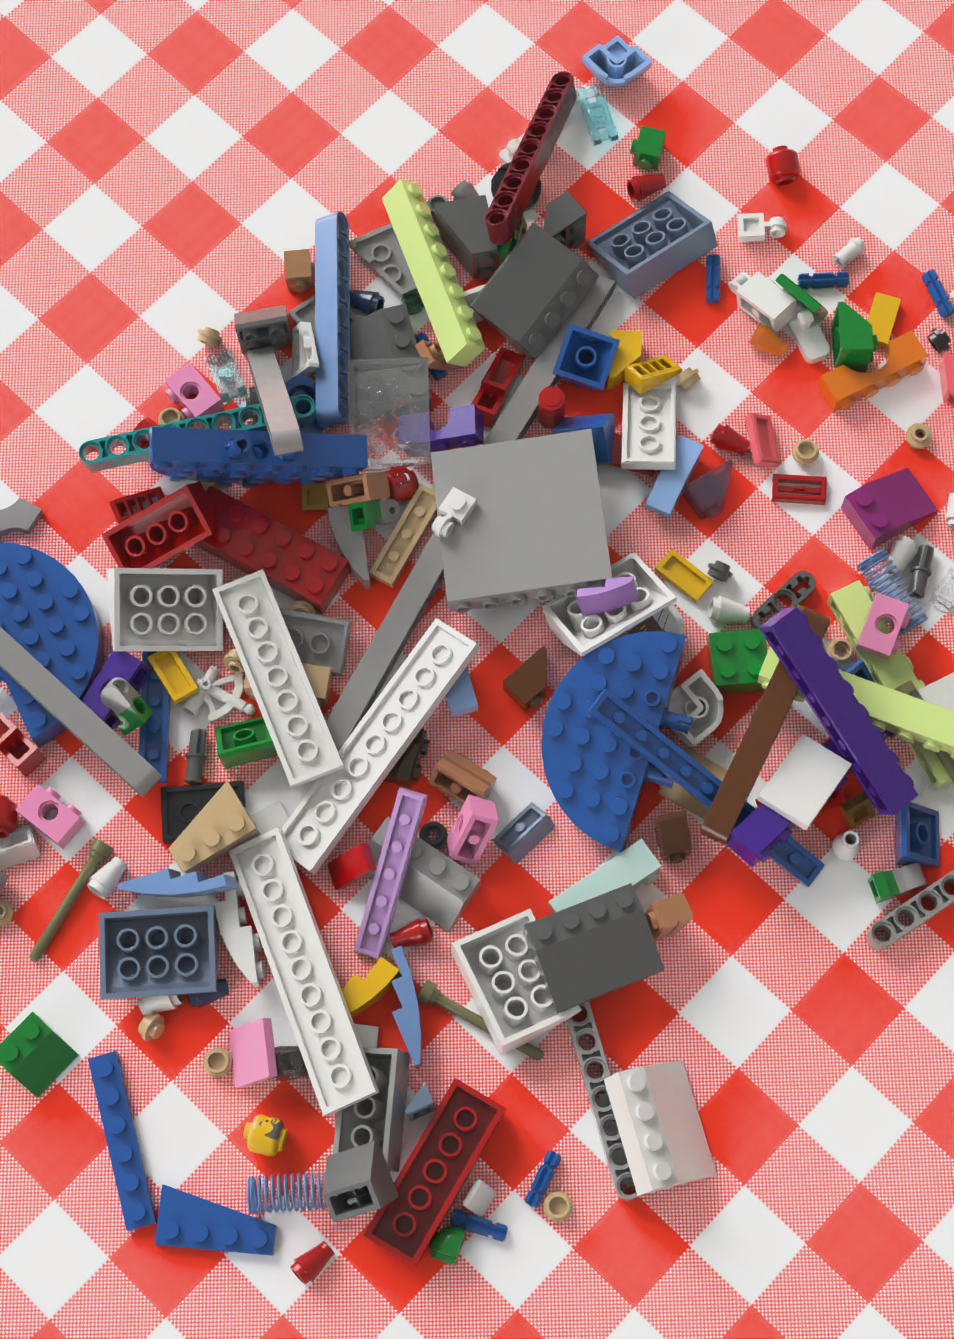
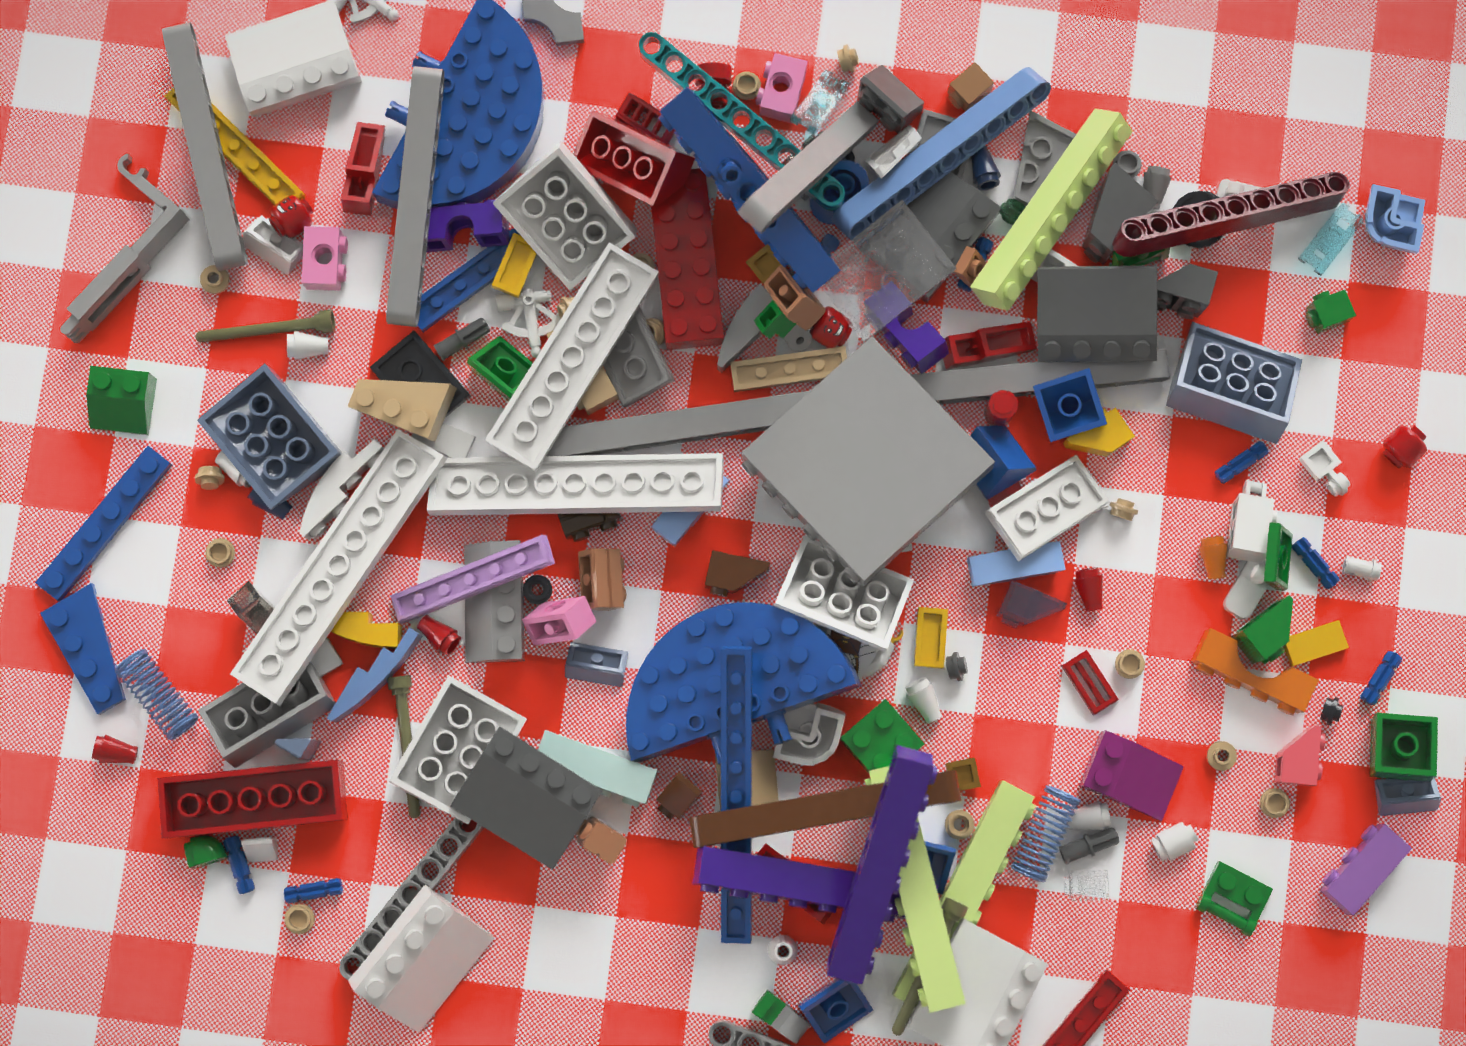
camera: 50 degrees right, 10 degrees up
leg [100,677,153,736] -> none
medium blue slope [117,868,238,898] -> none
bright pink tile [229,1018,278,1088] -> none
yellow head [243,1114,288,1157] -> none
dark grey slope [323,1140,399,1223] -> none
red tile [327,843,376,890] -> none
white plate [432,487,477,538] -> none
medium lavender slope [576,577,639,615] -> none
yellow slope [625,355,682,395] -> none
red cone [626,173,666,201] -> none
coral tile [745,413,781,468] -> none
dark grey beam [751,571,816,629] -> none
white tile [757,734,852,831] -> none
pearl gold plate [840,791,875,830] -> none
bright pink brick [856,592,911,660] -> none

